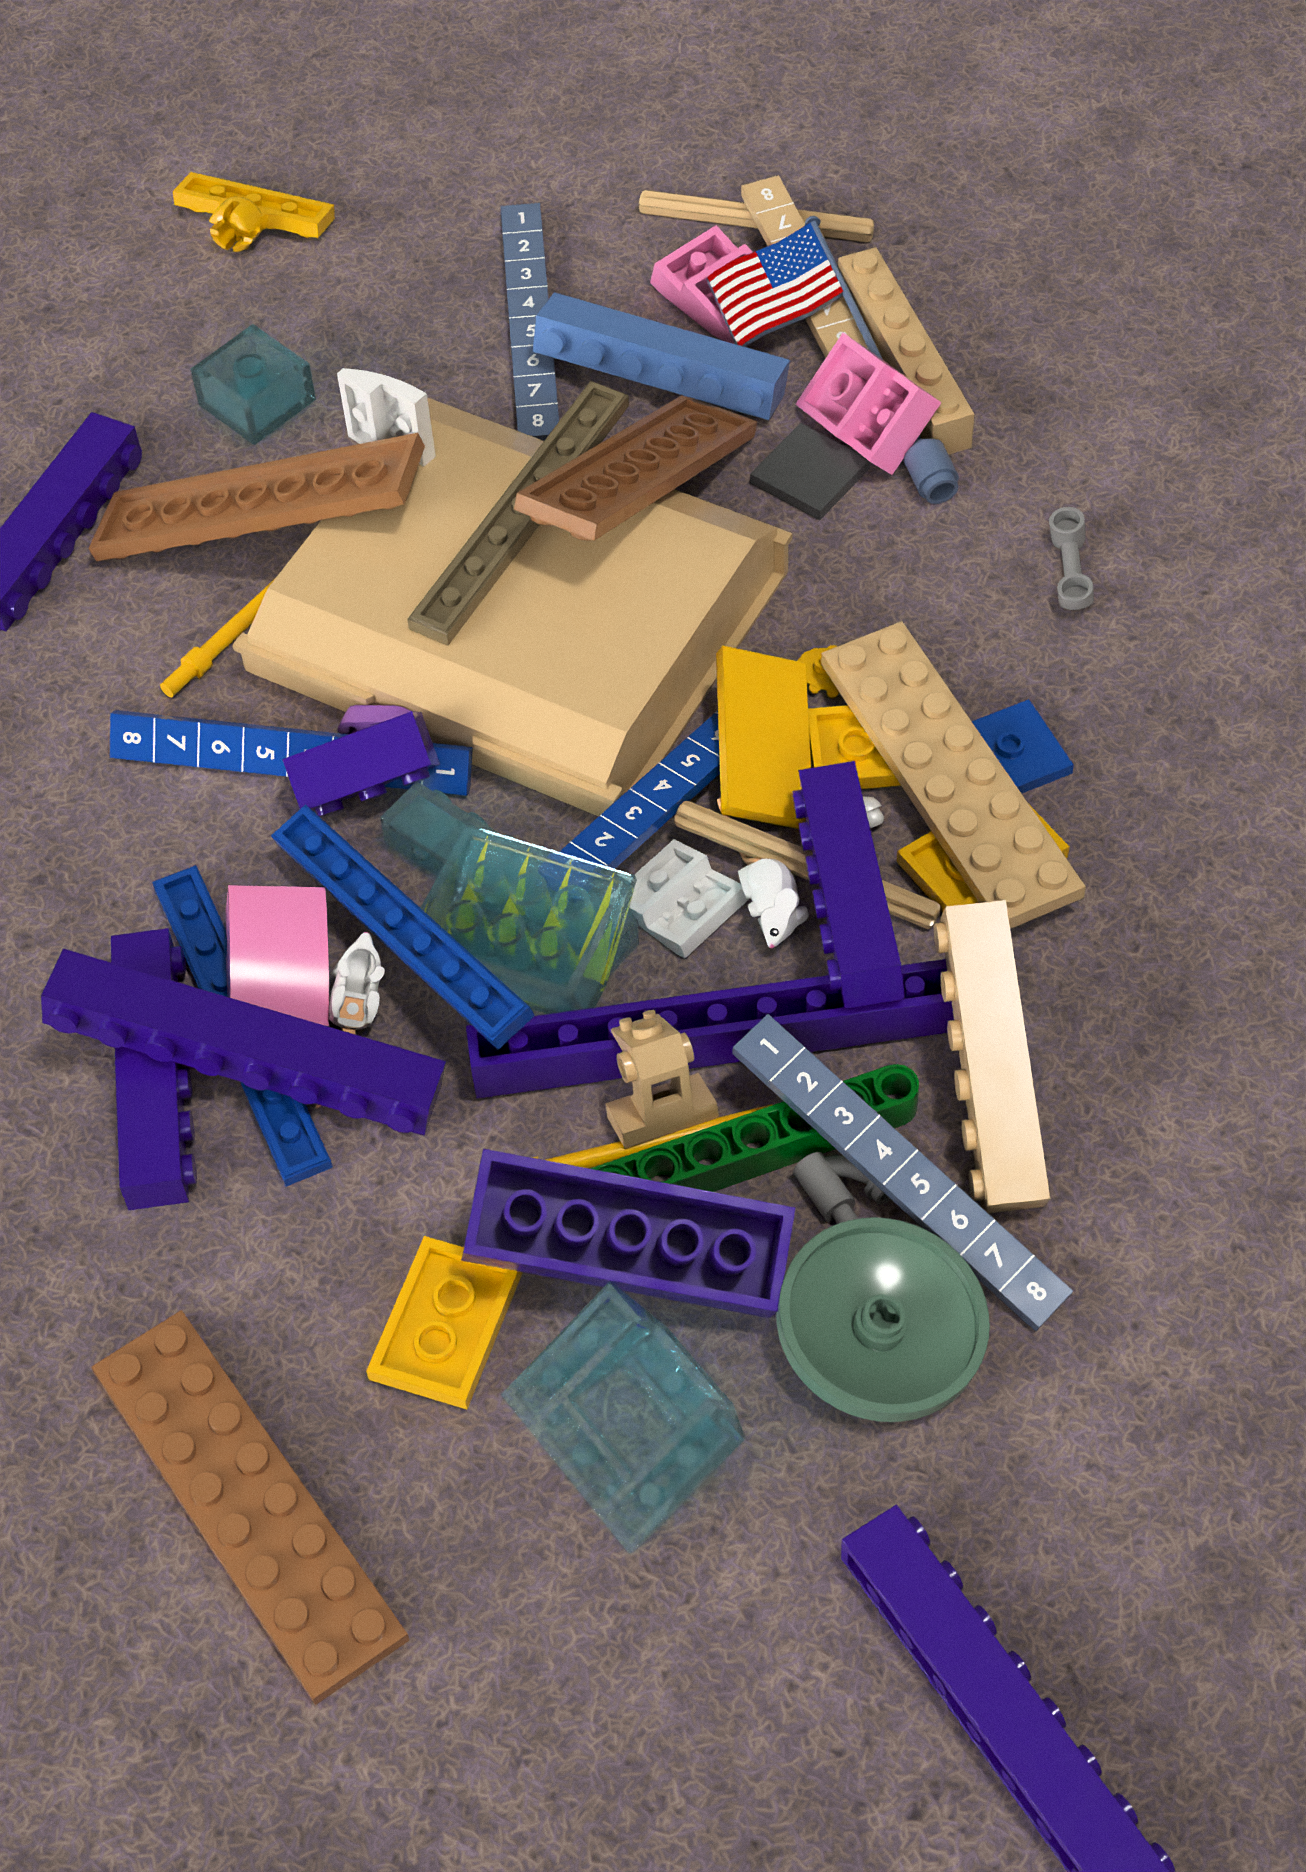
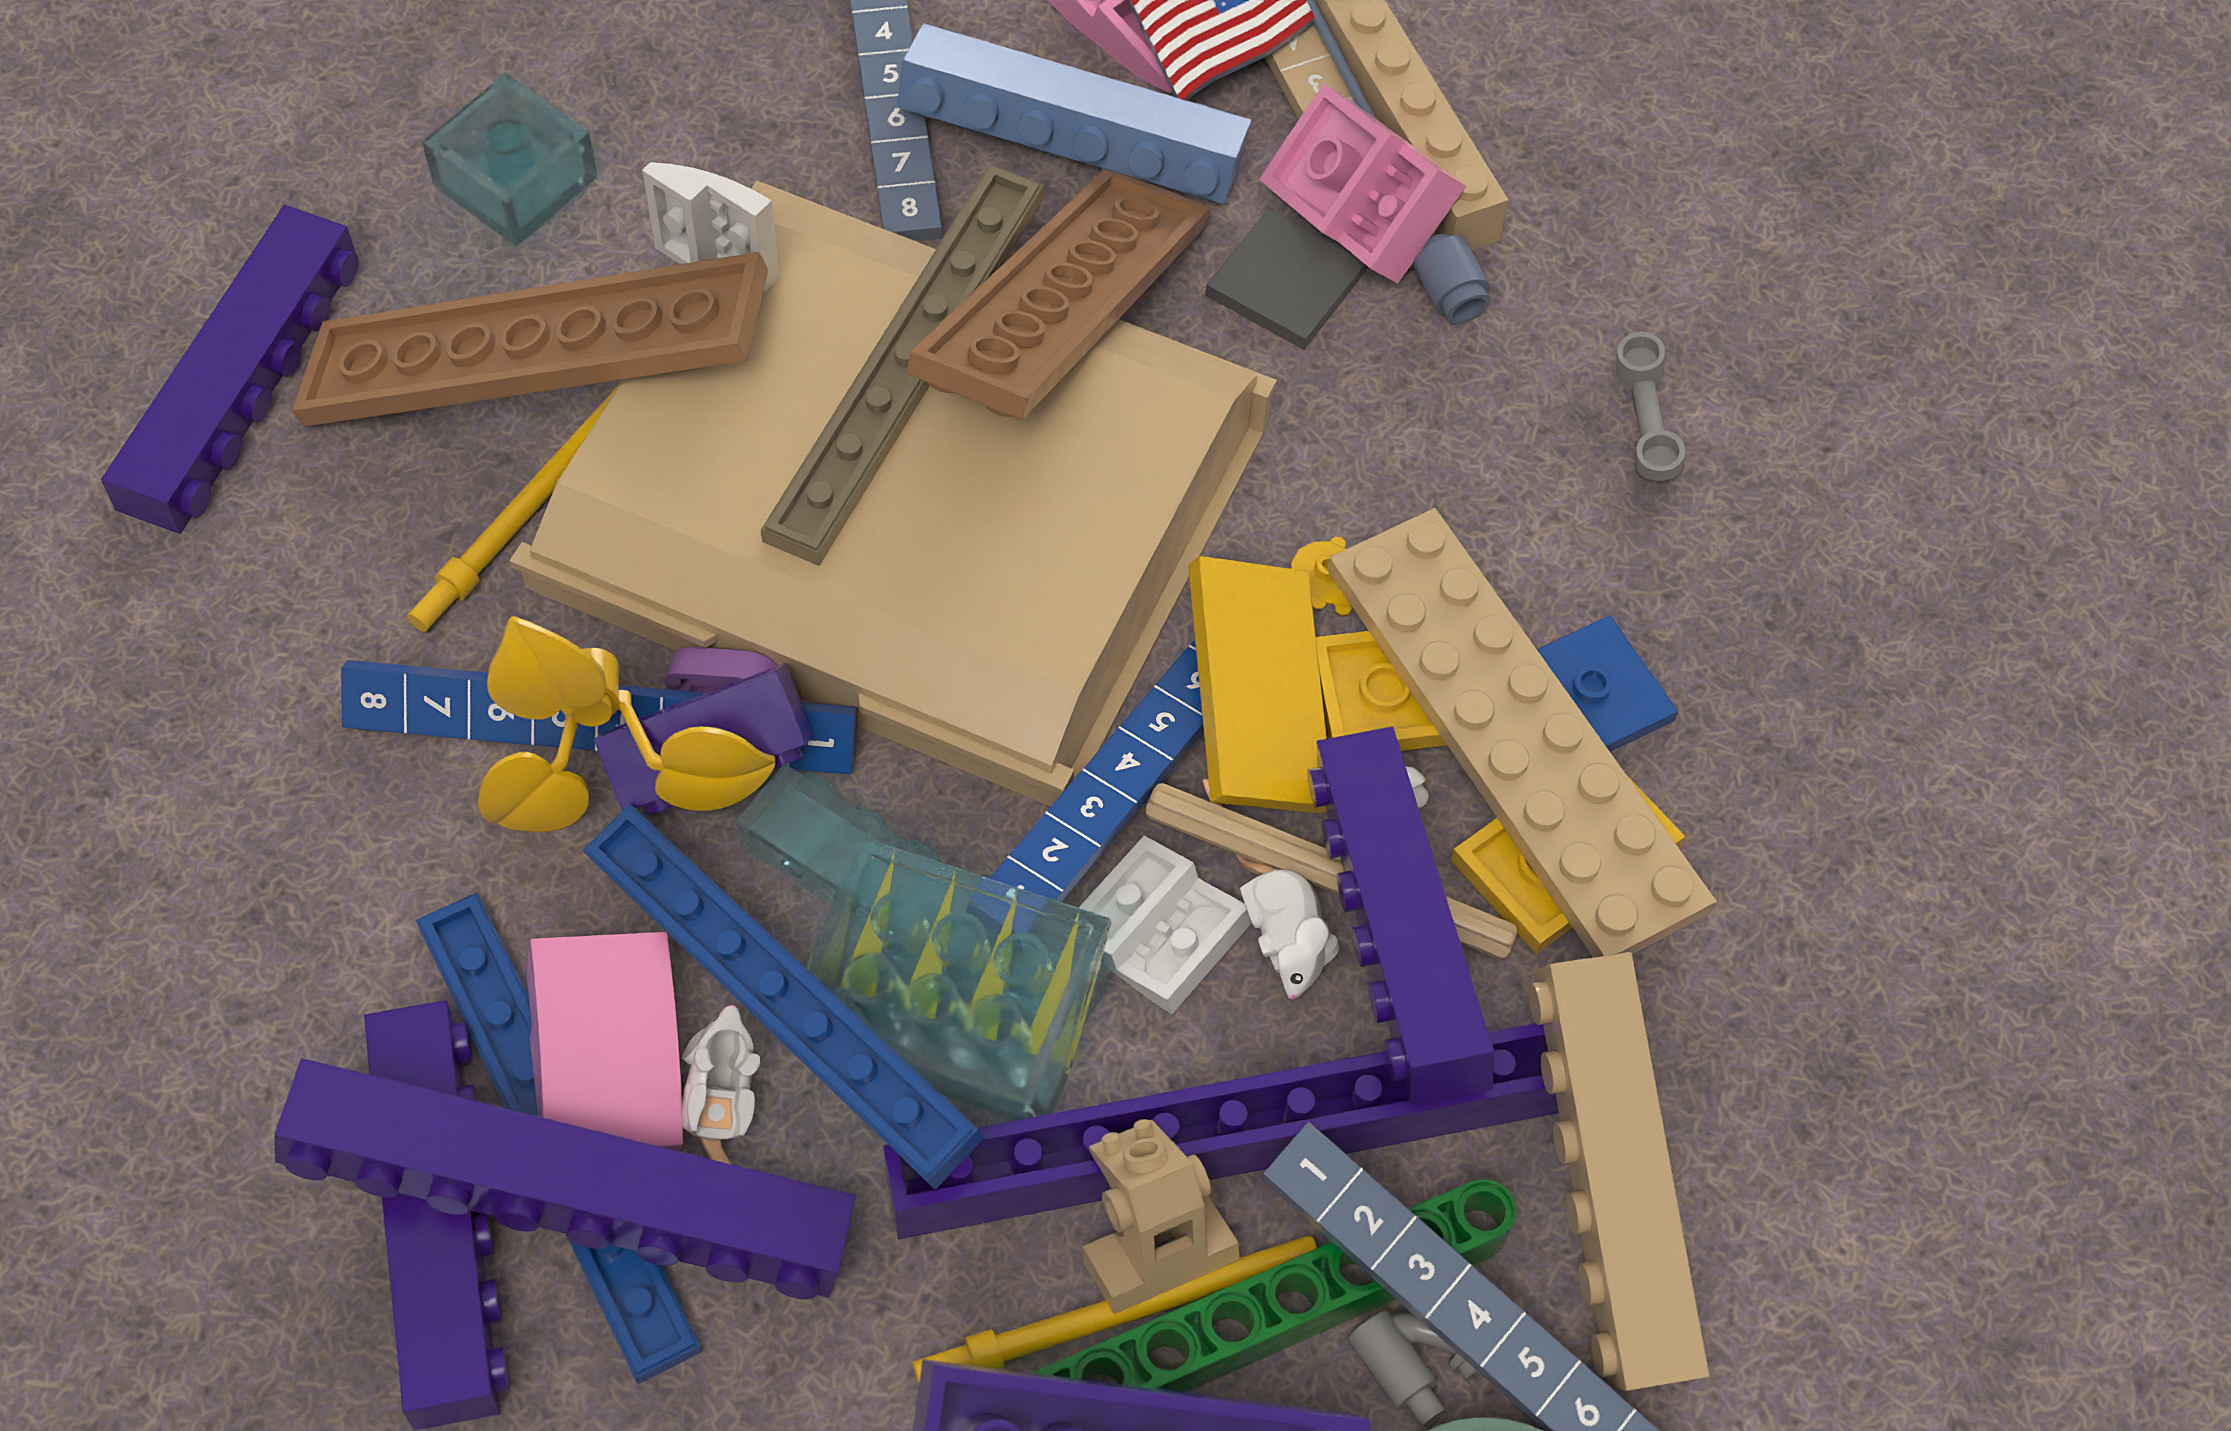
camera: 10 degrees left, 5 degrees up
none -> yellow plant [478,616,775,832]

